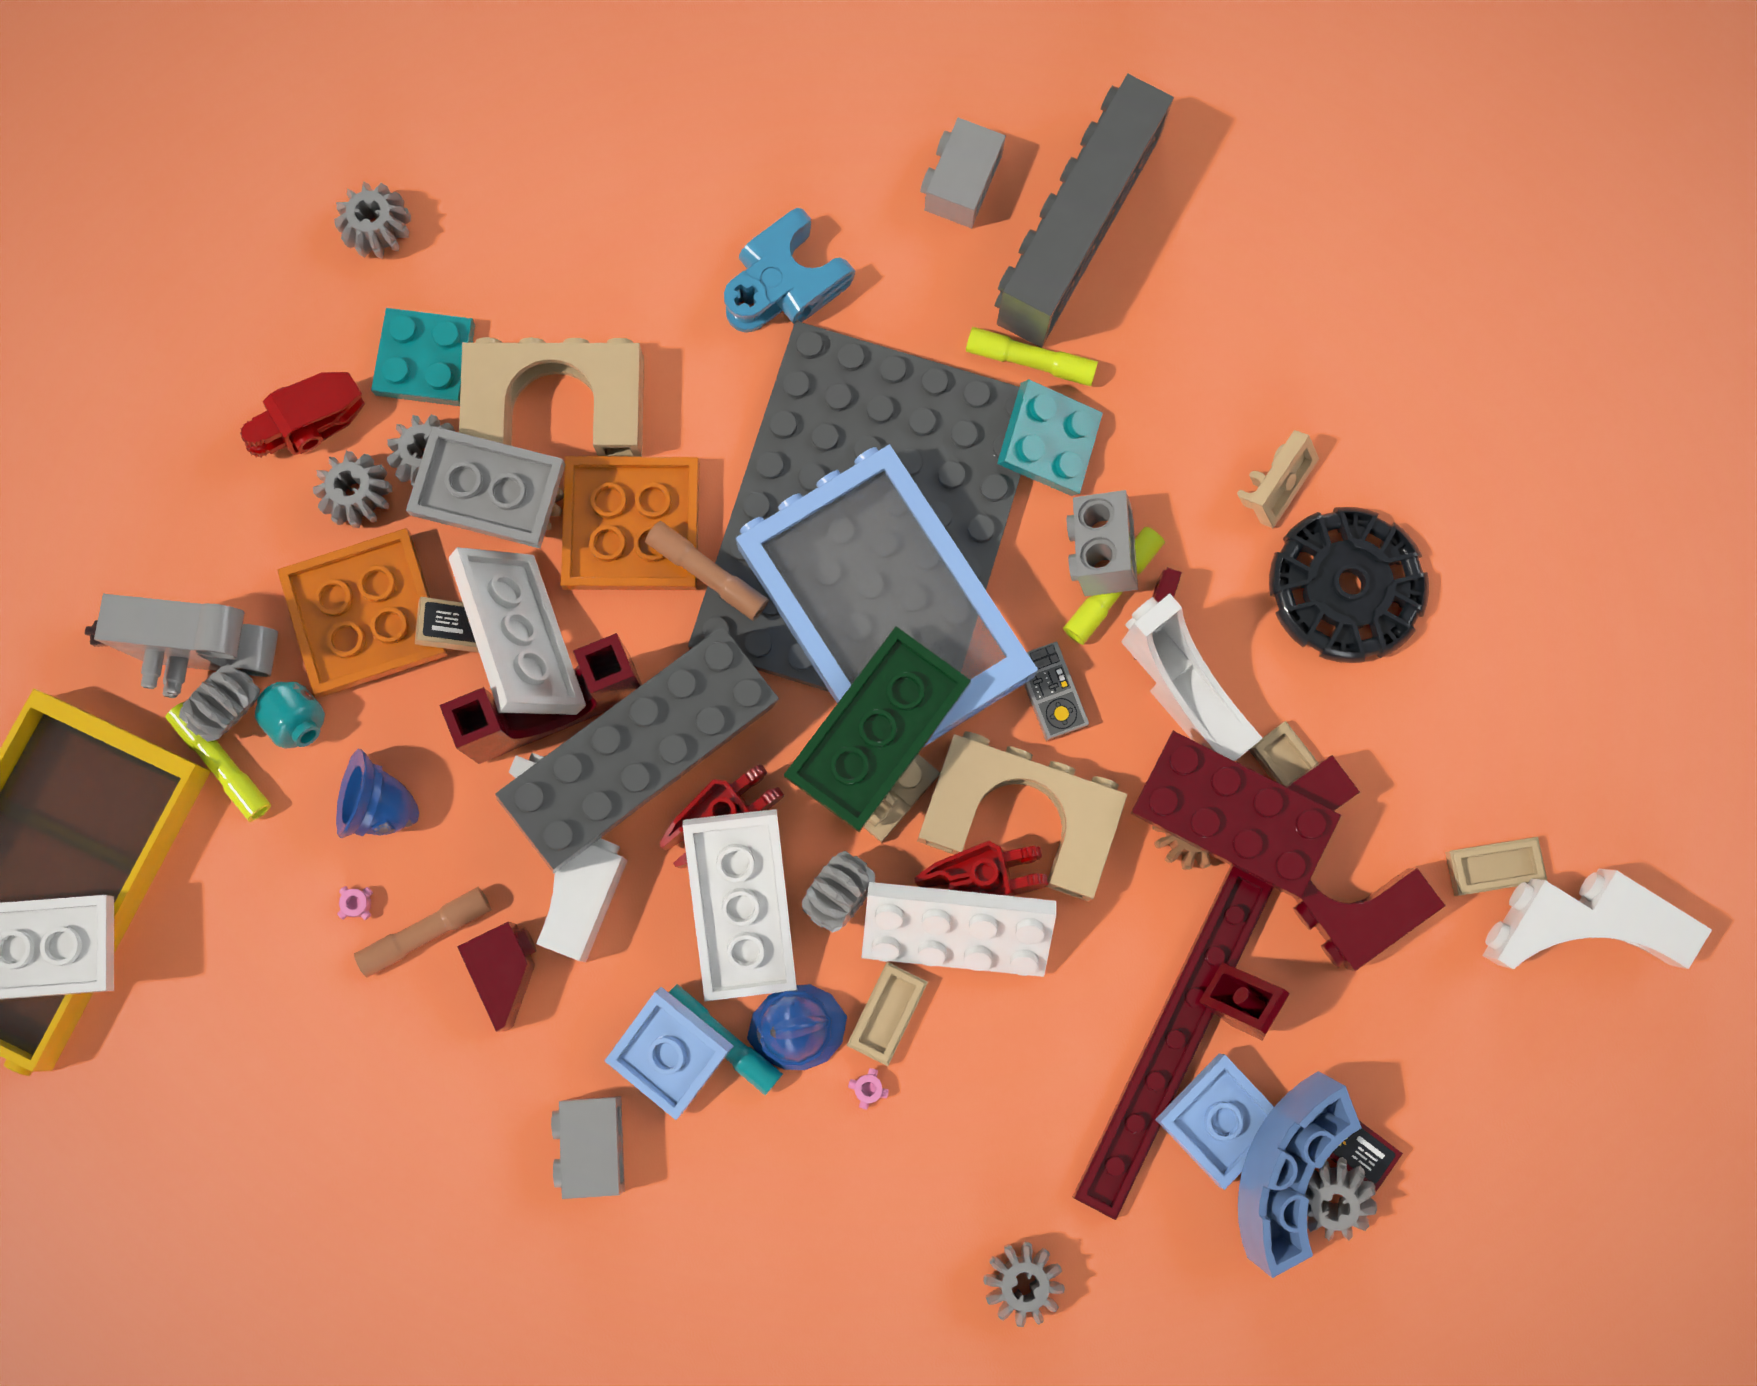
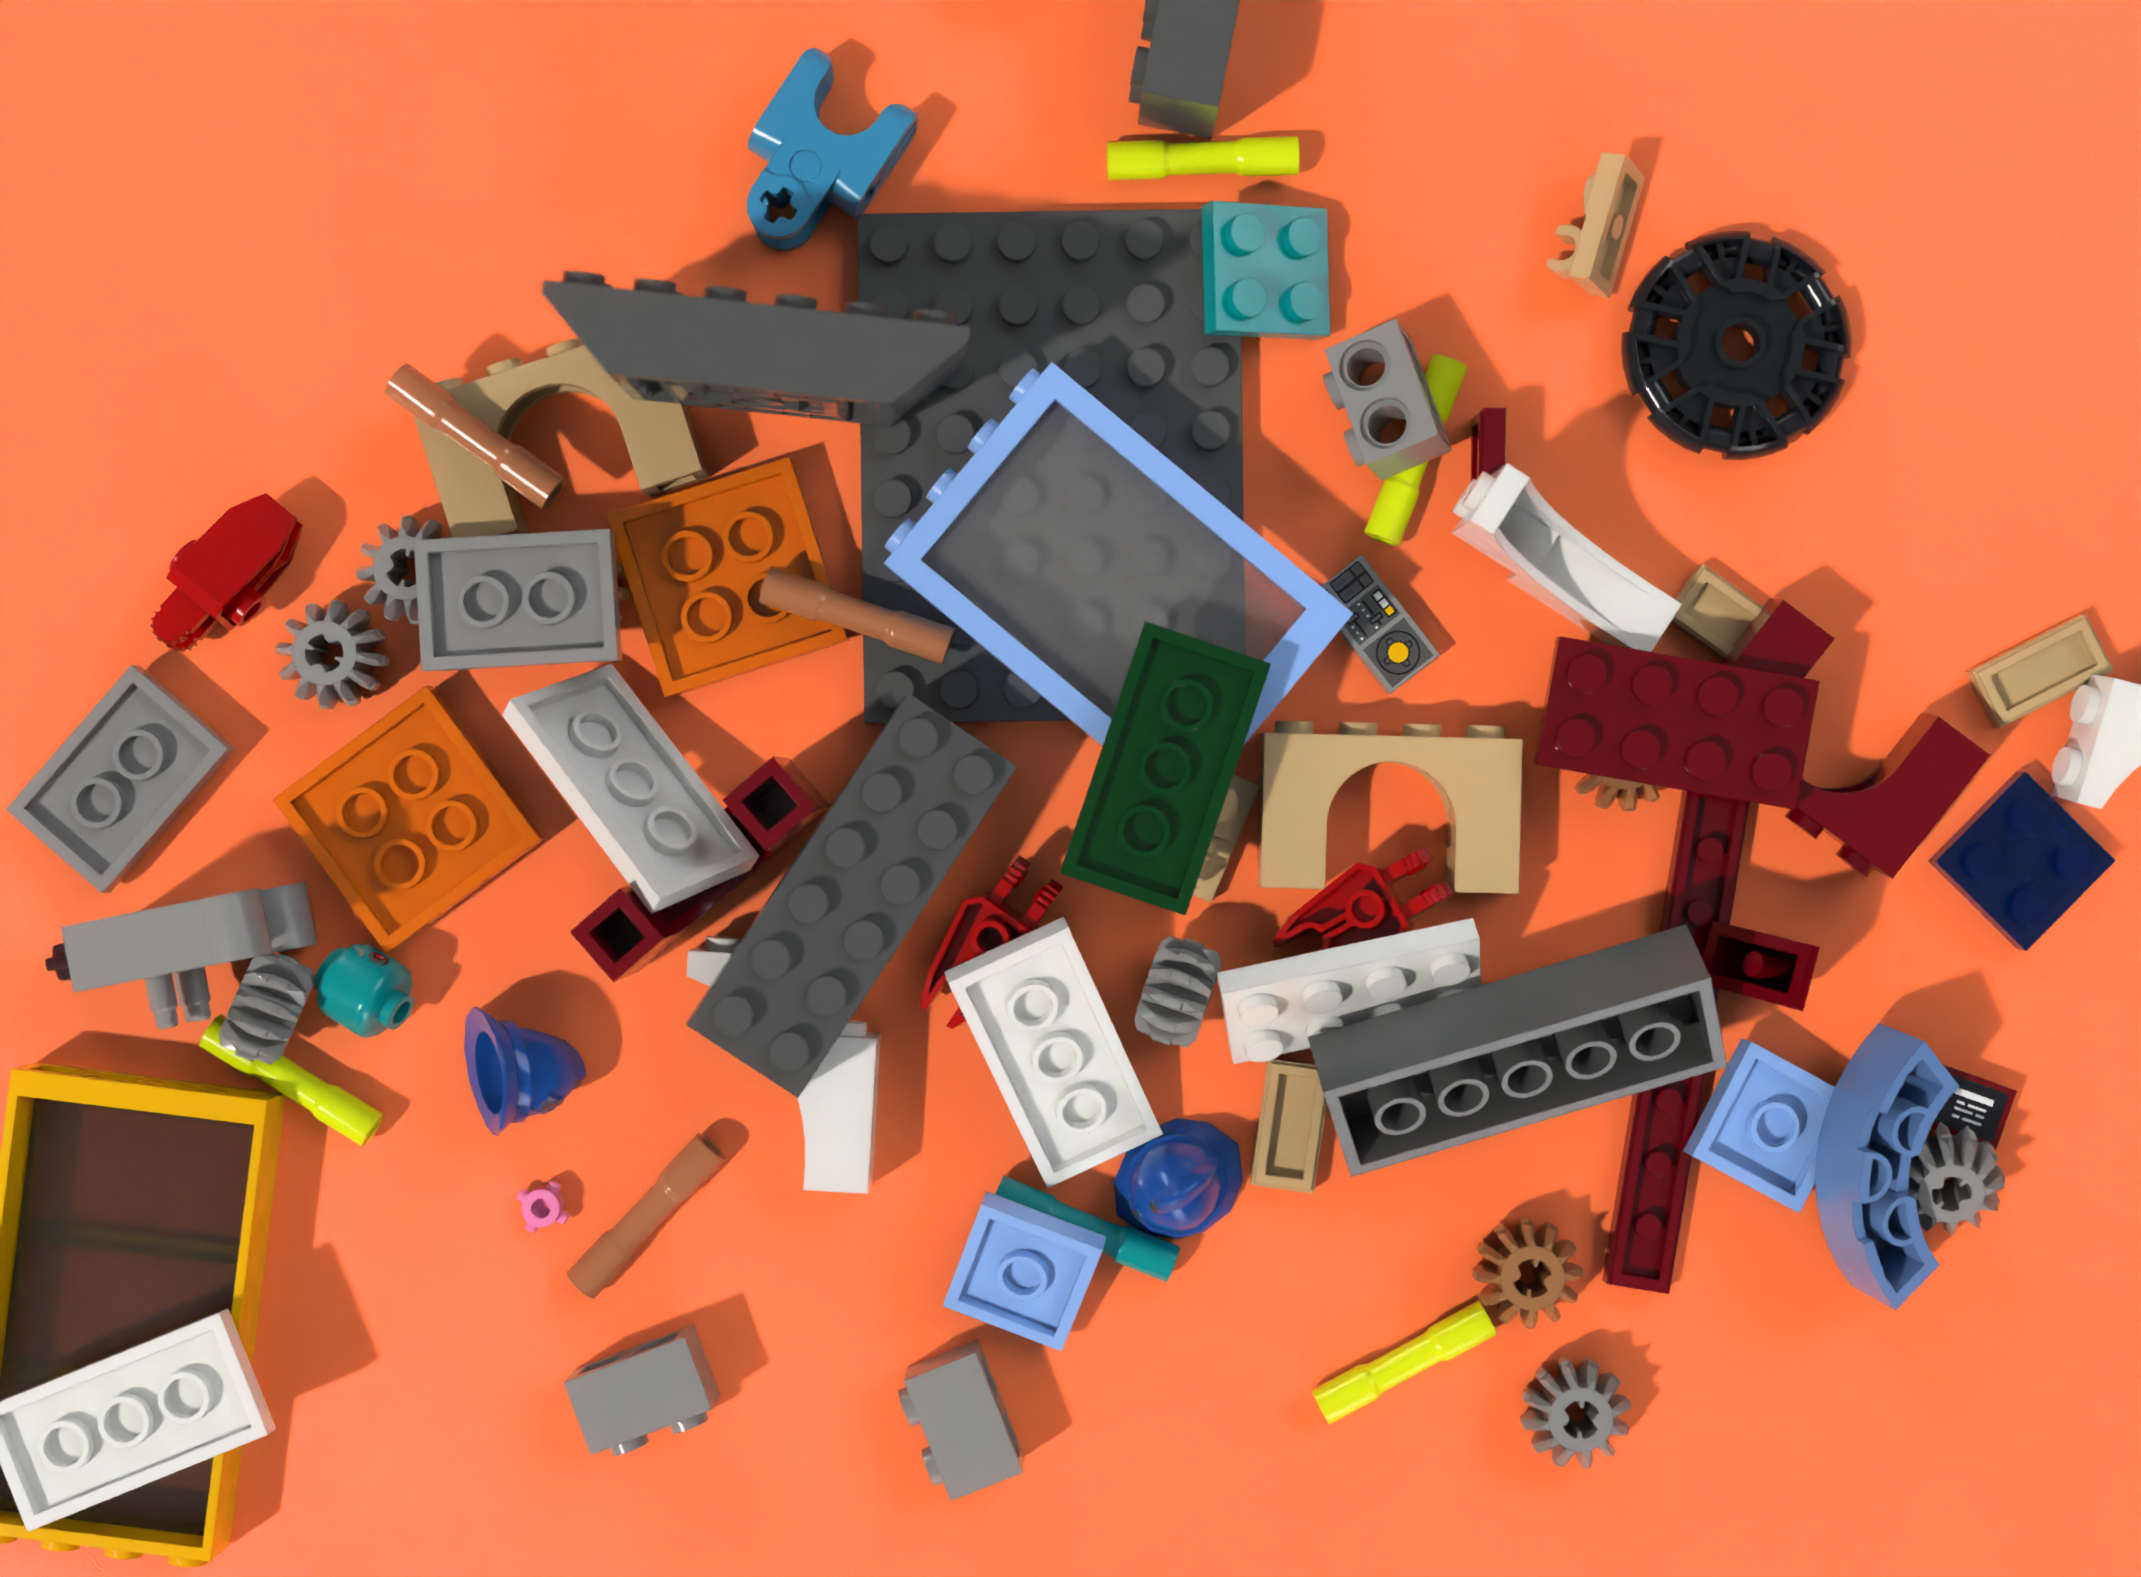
camera: 10 degrees left, 10 degrees up
light grey gear [334,181,411,259] -> none
teal plate [371,308,475,406] -> none
tile [415,597,479,653] -> none
dark red slope [457,921,537,1032] -> none
bright pink piece [848,1068,889,1110] -> none
none -> light grey plate [6,665,235,893]
none -> nougat piece [384,363,567,510]
none -> dark grey slope [542,270,971,427]
none -> light grey brick [564,1324,720,1456]
none -> dark grey brick [1308,925,1727,1177]
none -> neon yellow piece [1311,1300,1498,1425]
none -> medium nougat gear [1471,1217,1583,1329]
none -> clear blue plate [1928,771,2116,951]

